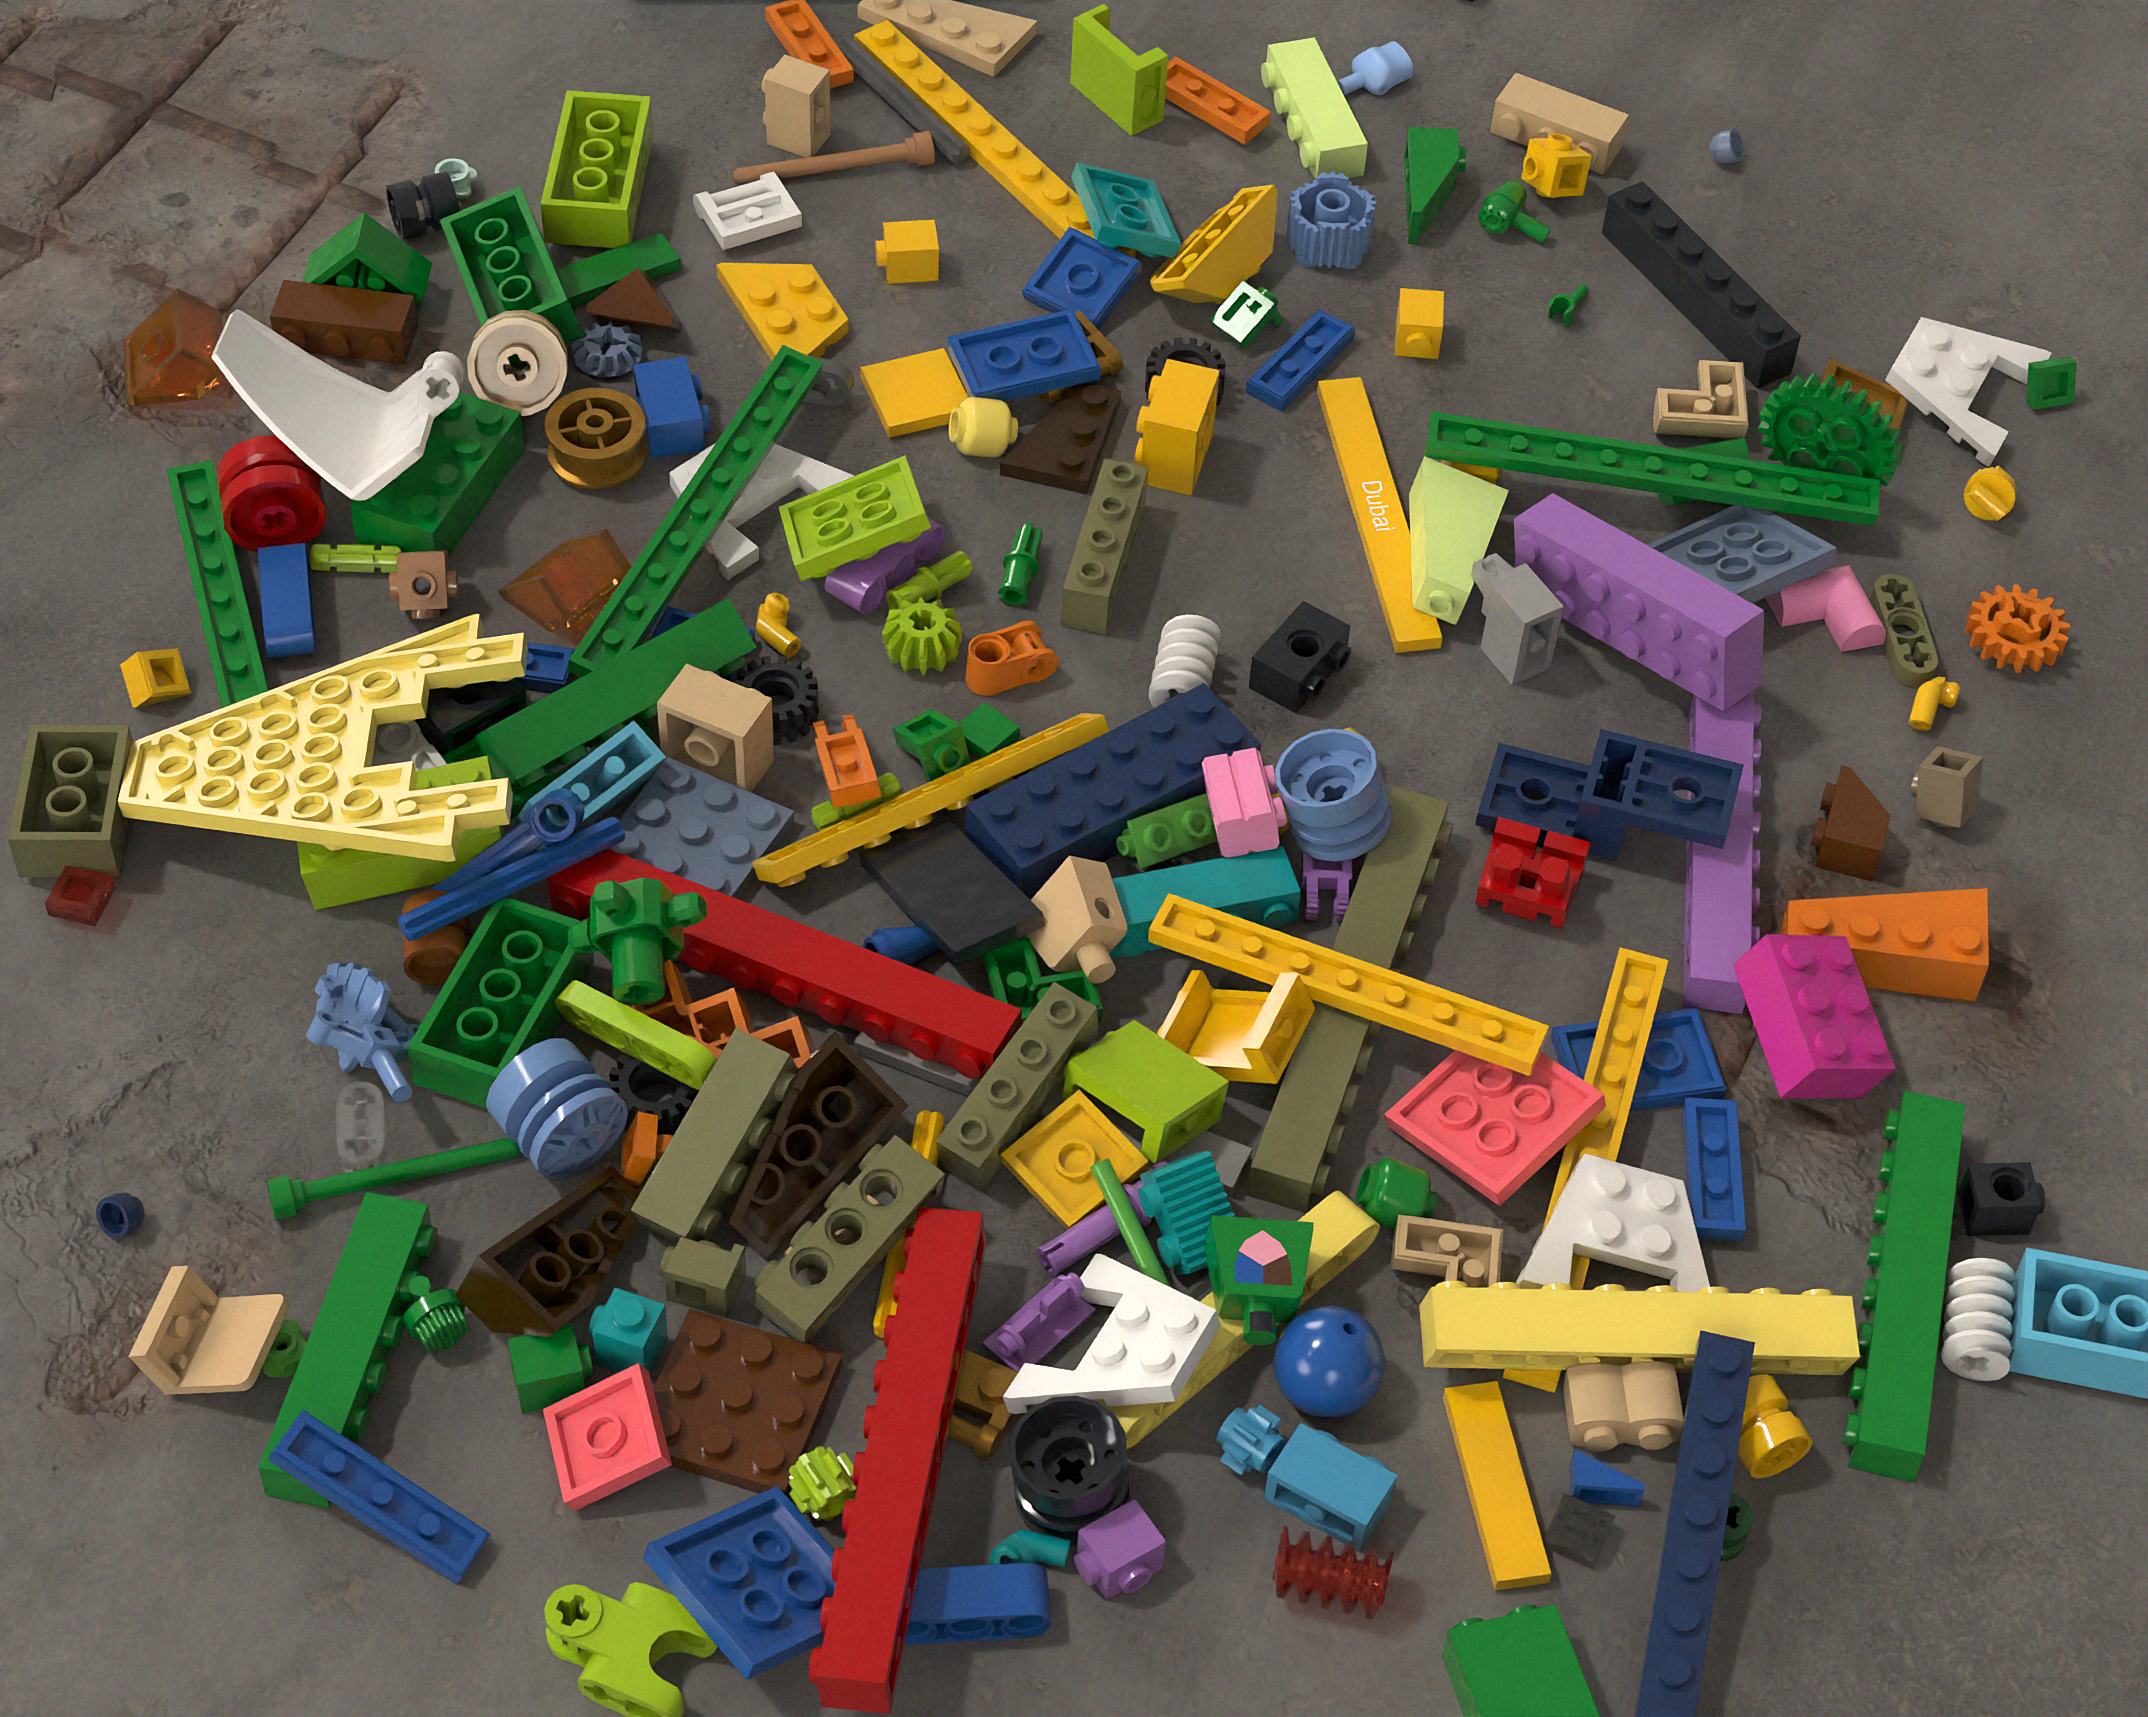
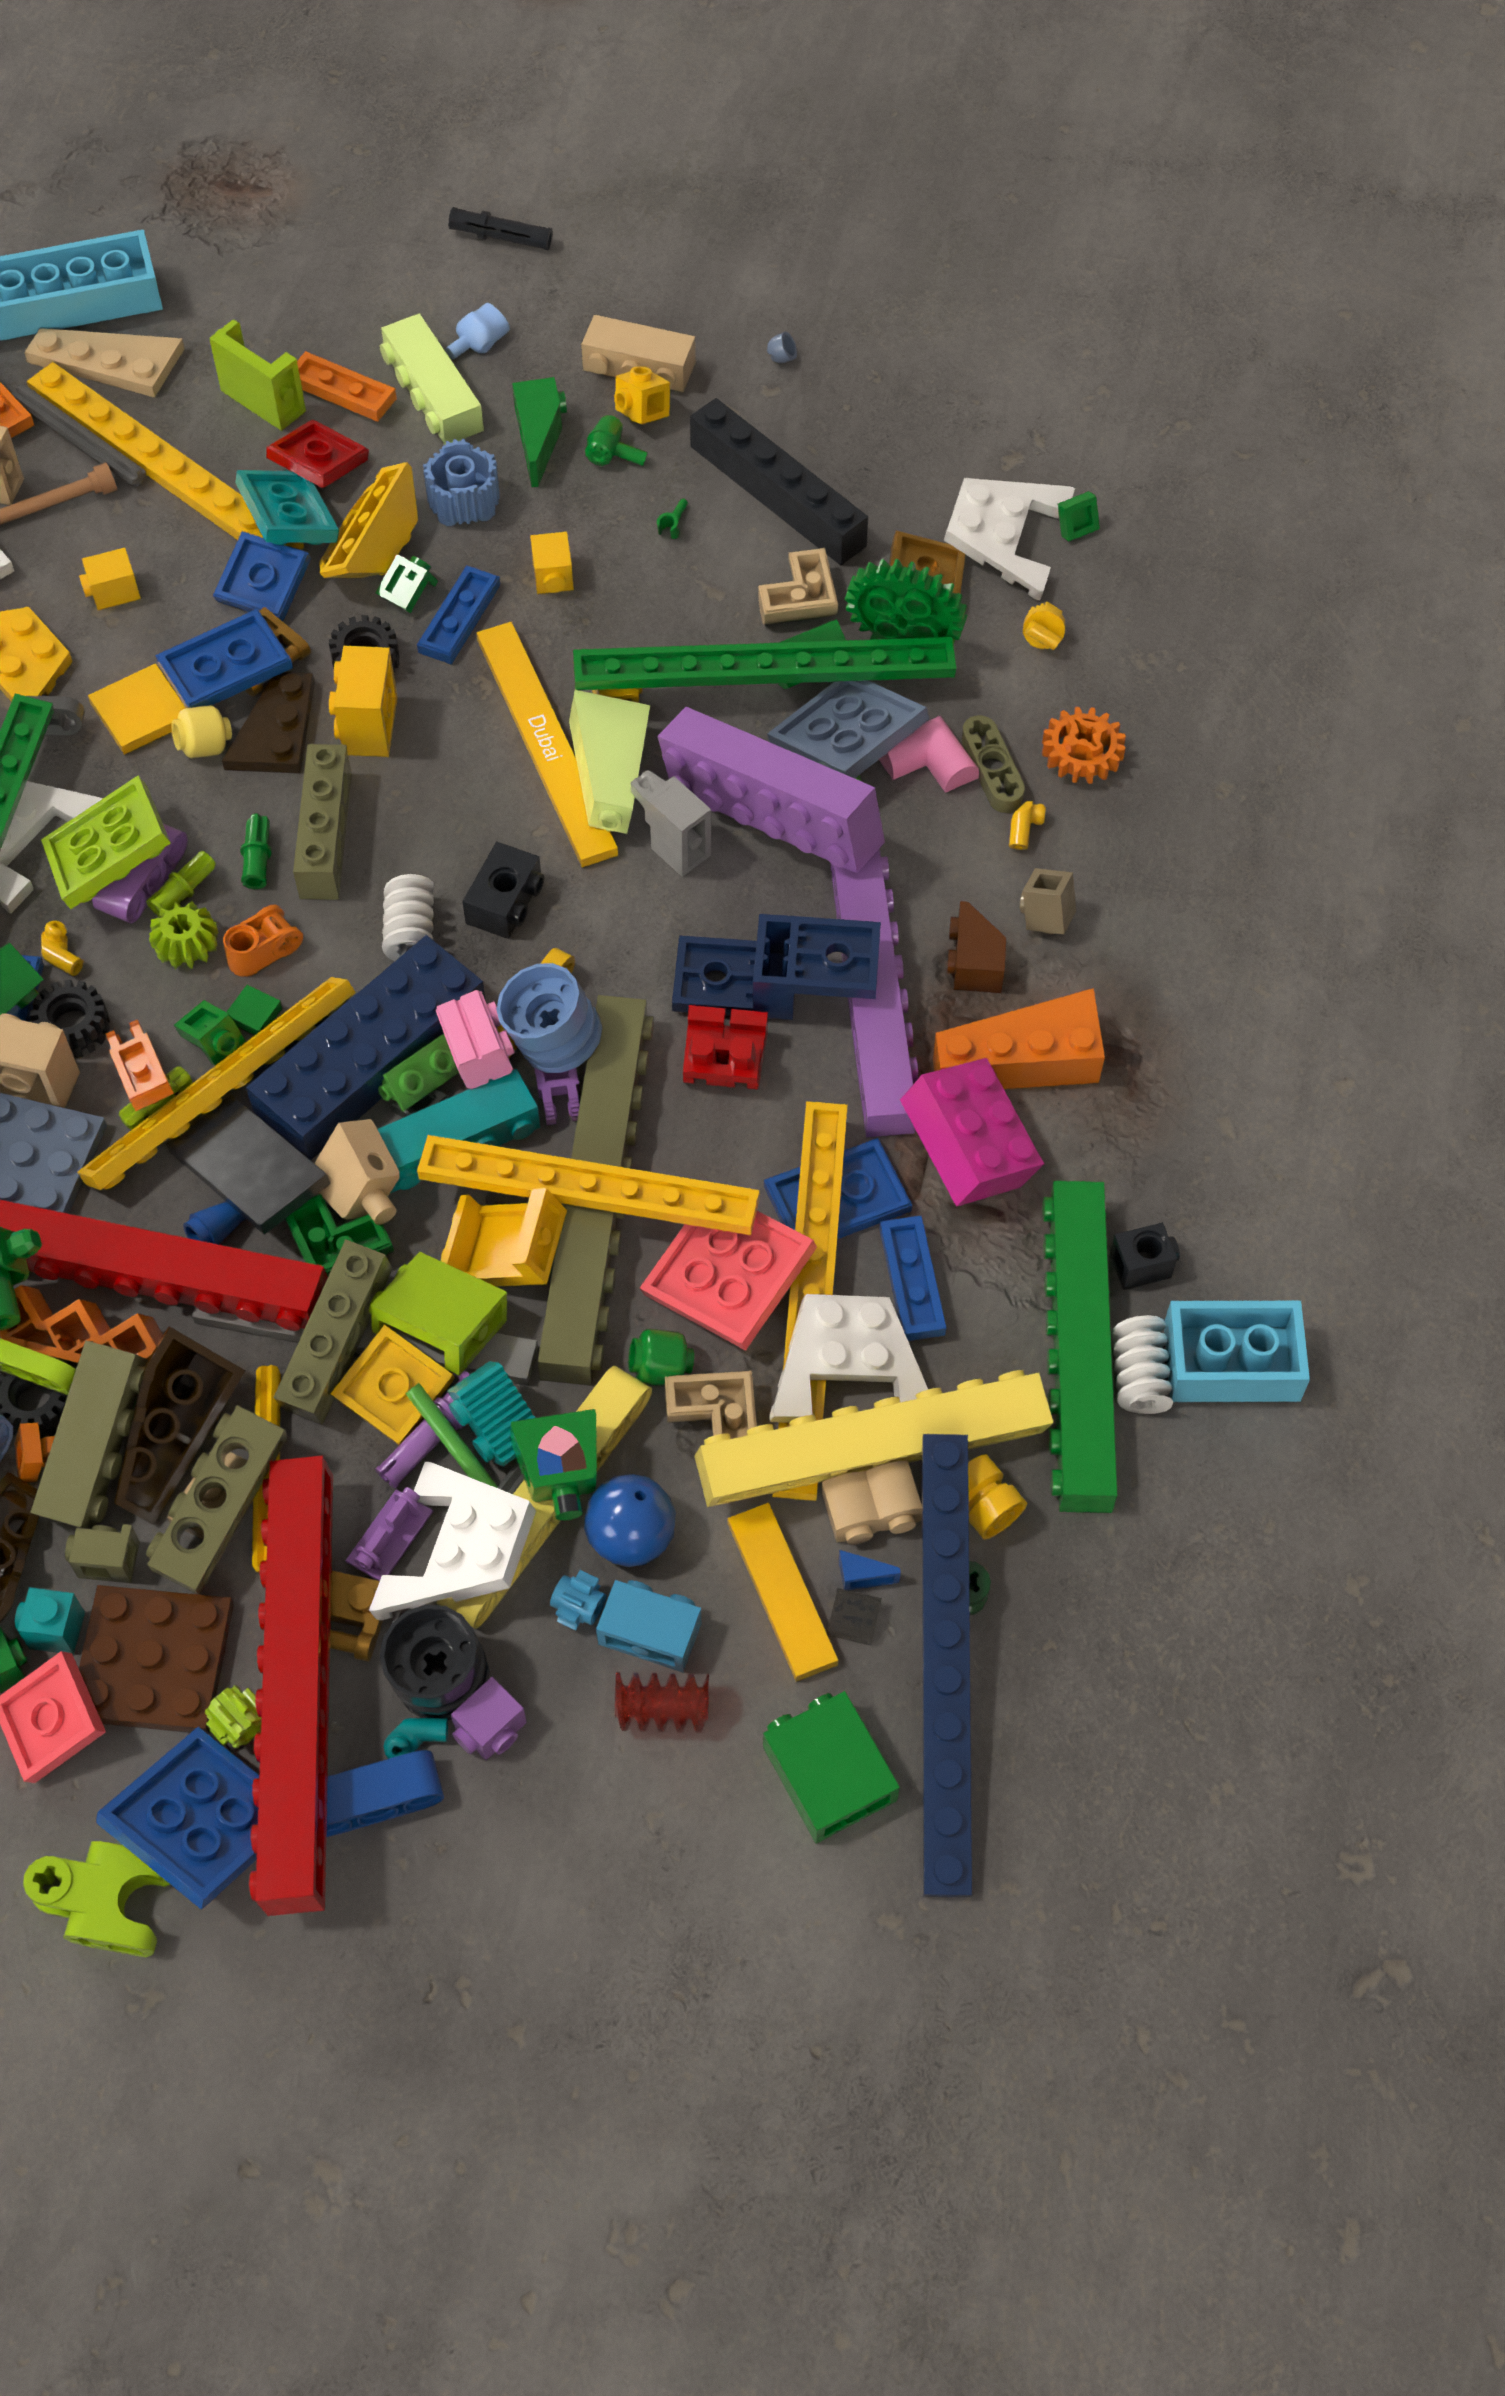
camera: 10 degrees left, 10 degrees up
none -> red plate [266,419,369,488]

